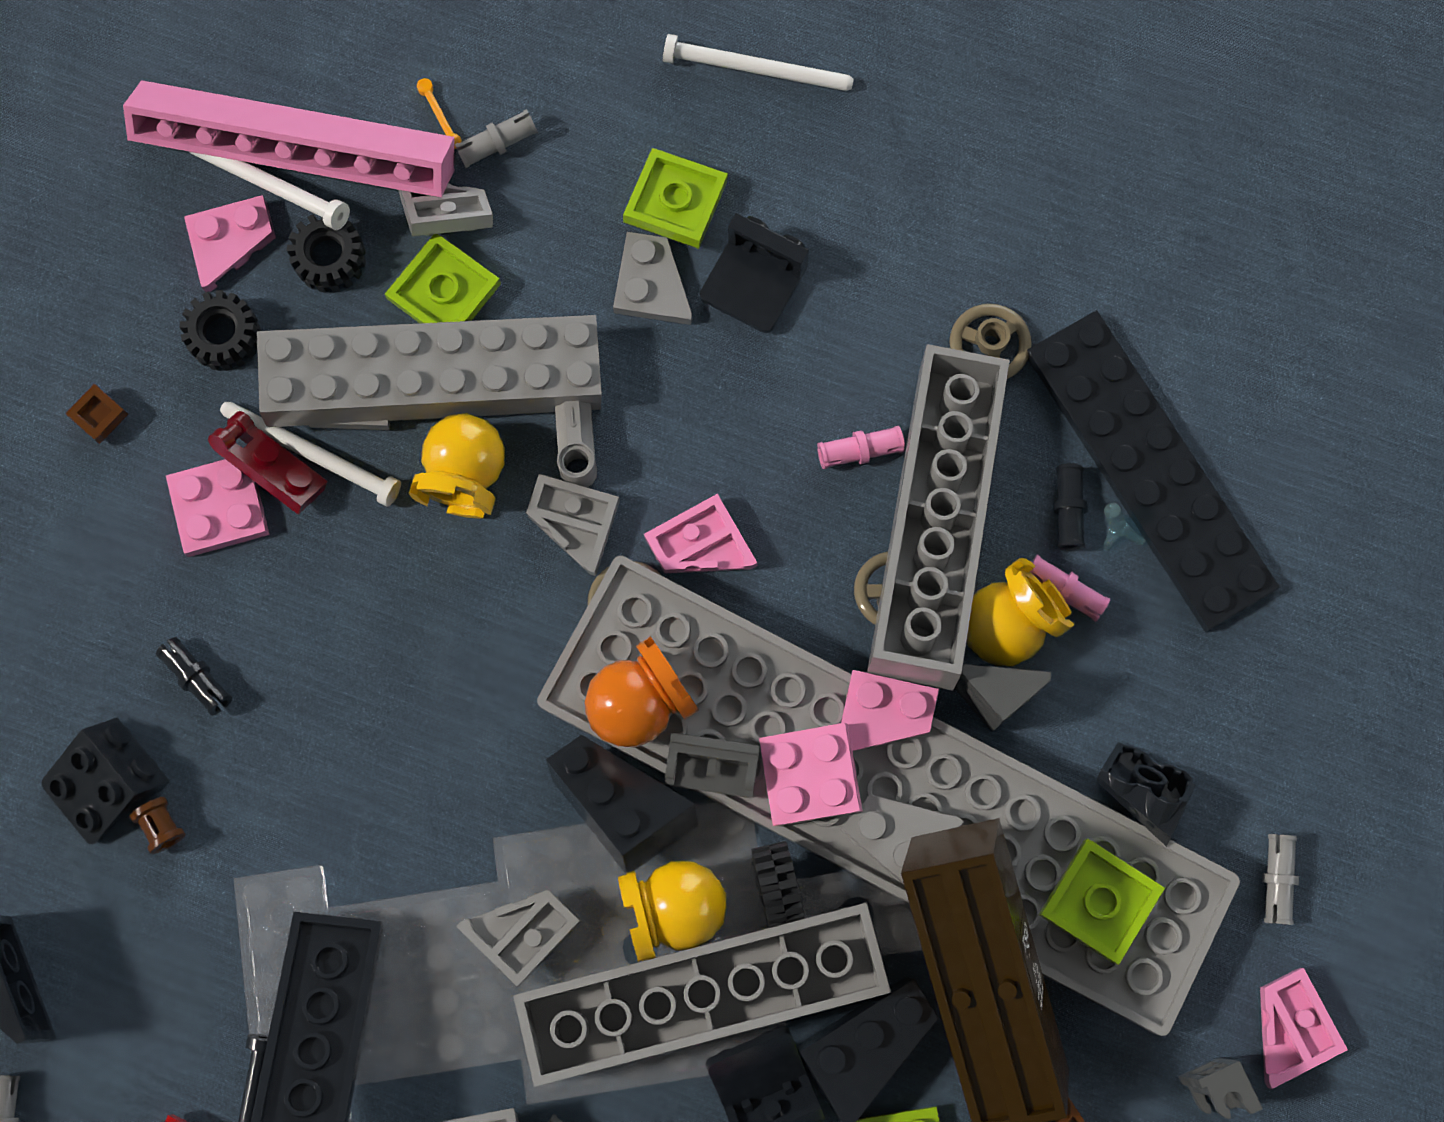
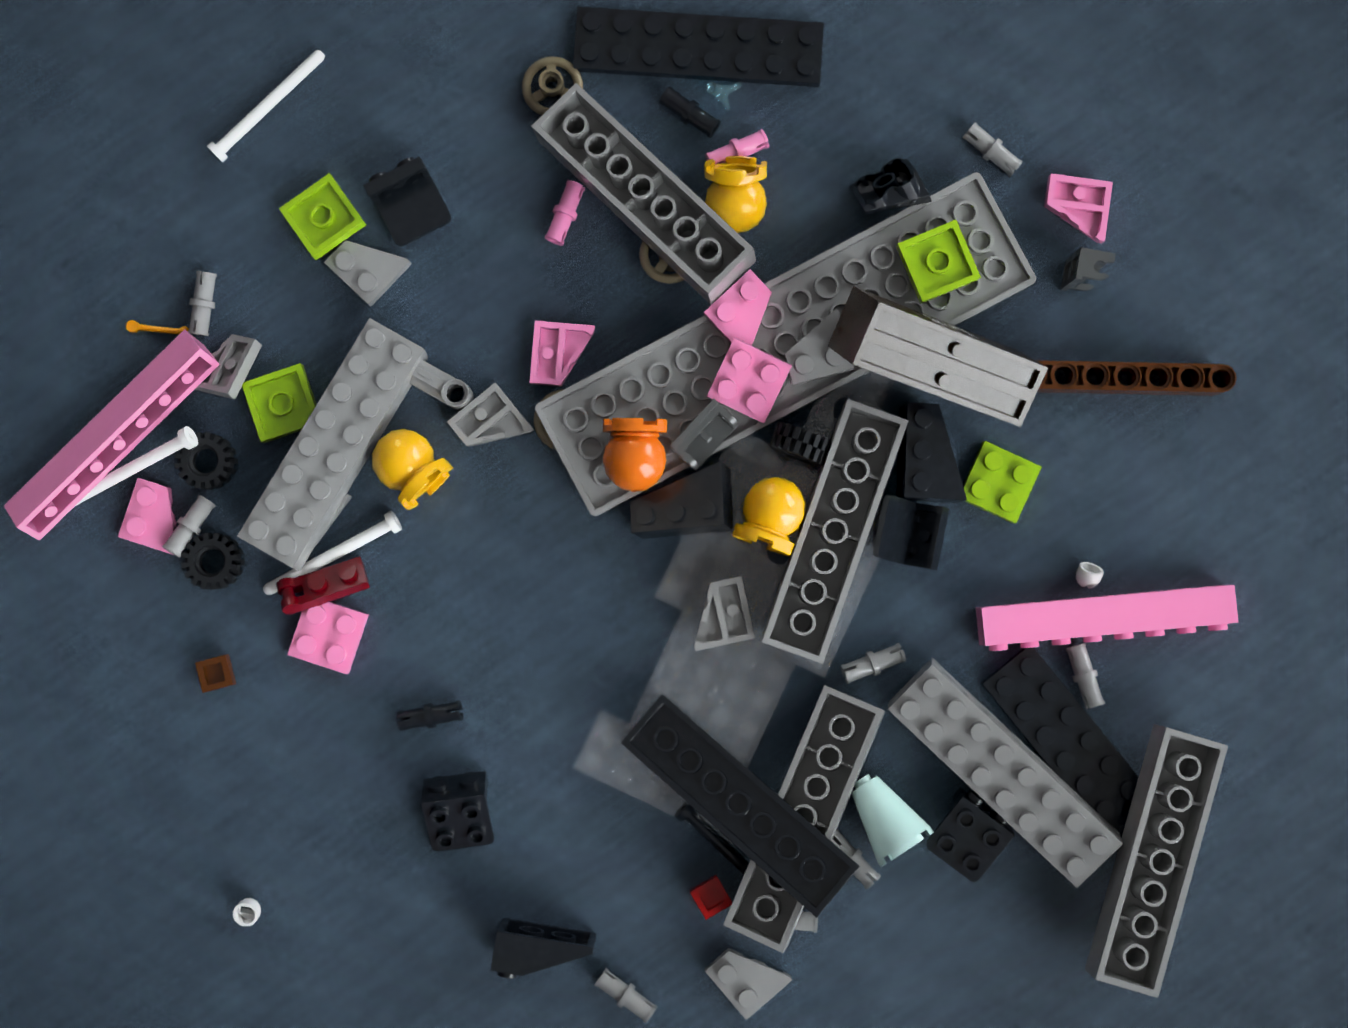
camera: 55 degrees left, 10 degrees up
reddish brown bush [130,797,186,854] -> none
dark grey slope [954,664,1051,732] -> none
none -> light grey pin [162,495,216,558]

